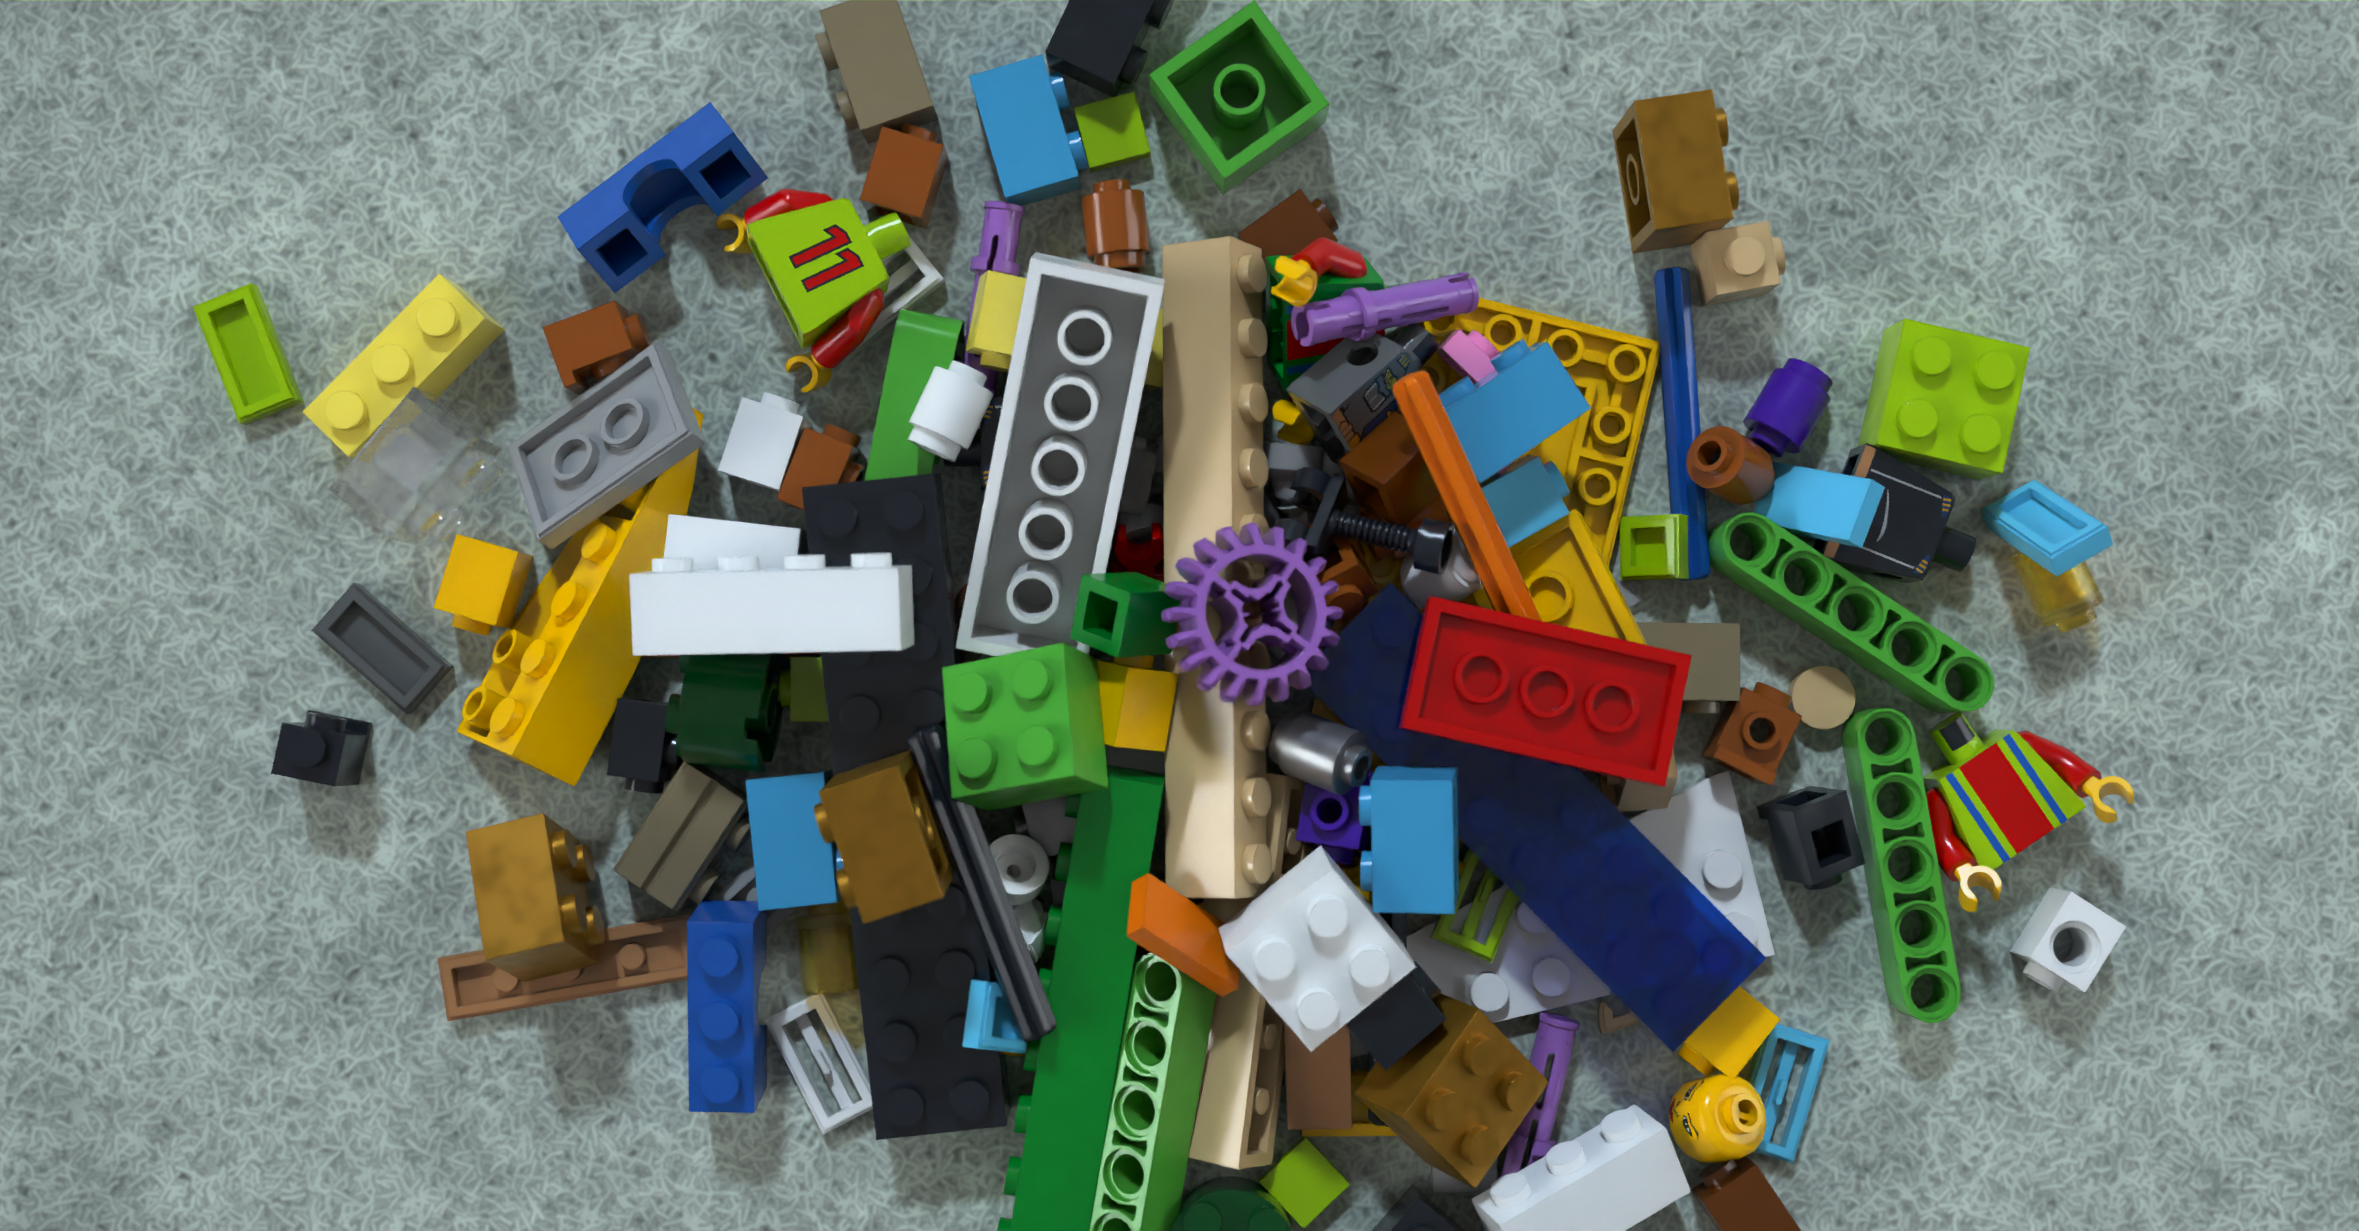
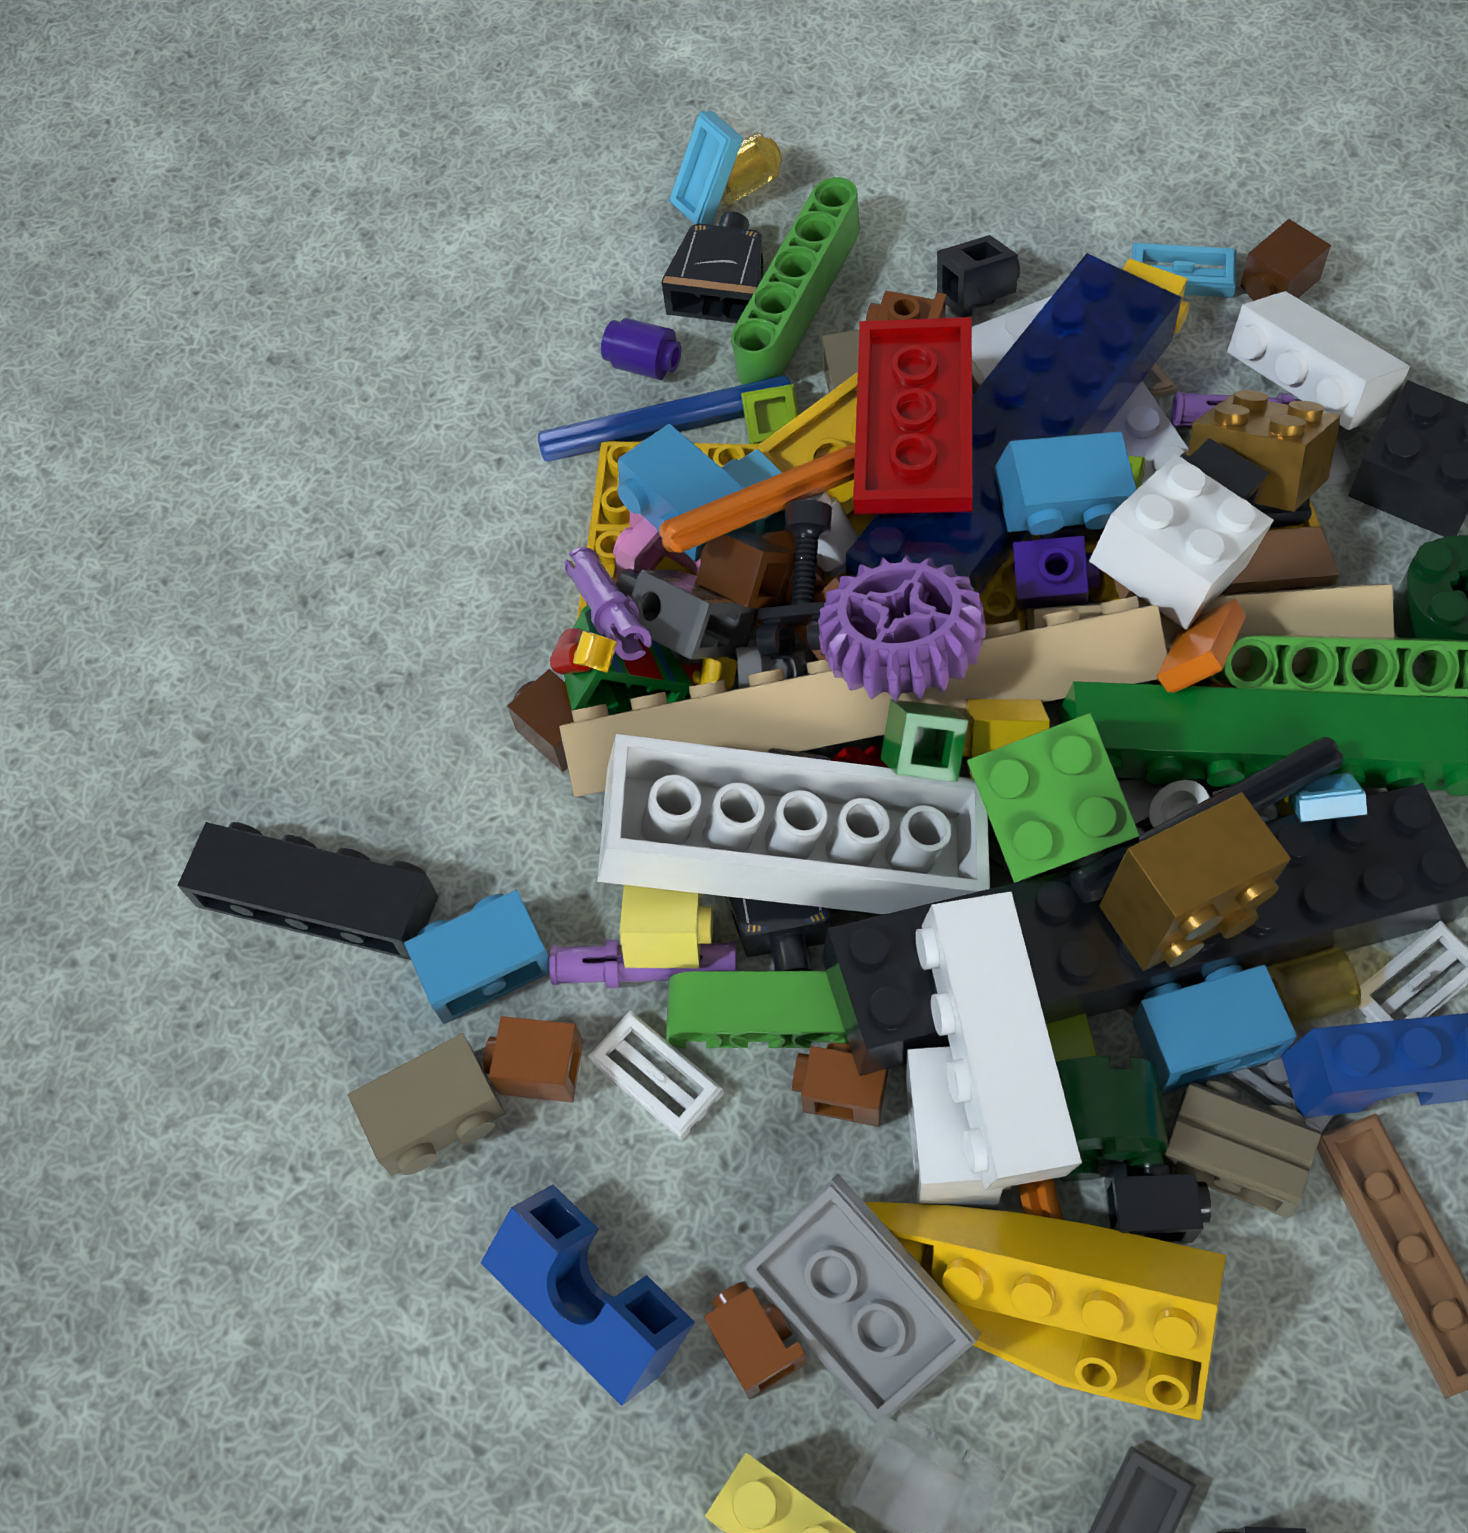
camera: 90 degrees left, 25 degrees down
yellow brick [434,534,534,636] -> none
pearl gold brick [466,813,605,982] -> none
lime torso [716,188,911,393] -> none
white brick [718,392,812,492] -> none
white brick [908,360,994,462] -> none
lime tile [1074,92,1151,173] -> none
dark orange brick [1081,179,1150,273] -> none
bright green brick [1149,0,1330,195] -> none
lime tile [1259,1137,1350,1229] -> none
flat silver brick [1269,712,1372,795] -> none
pearl gold brick [1612,89,1739,254] -> none
yellow head [1668,1074,1767,1163] -> none
dark orange brick [1686,426,1775,505] -> none
tan brick [1690,221,1786,307] -> none
medium azure tile [1753,462,1885,548] -> none
tan tile [1787,666,1856,729] -> none
bright green beam [1841,708,1961,1023] -> none
lime brick [1858,318,2030,480] -> none
torso [1923,712,2134,912] -> none
white brick [2010,887,2126,993] -> none

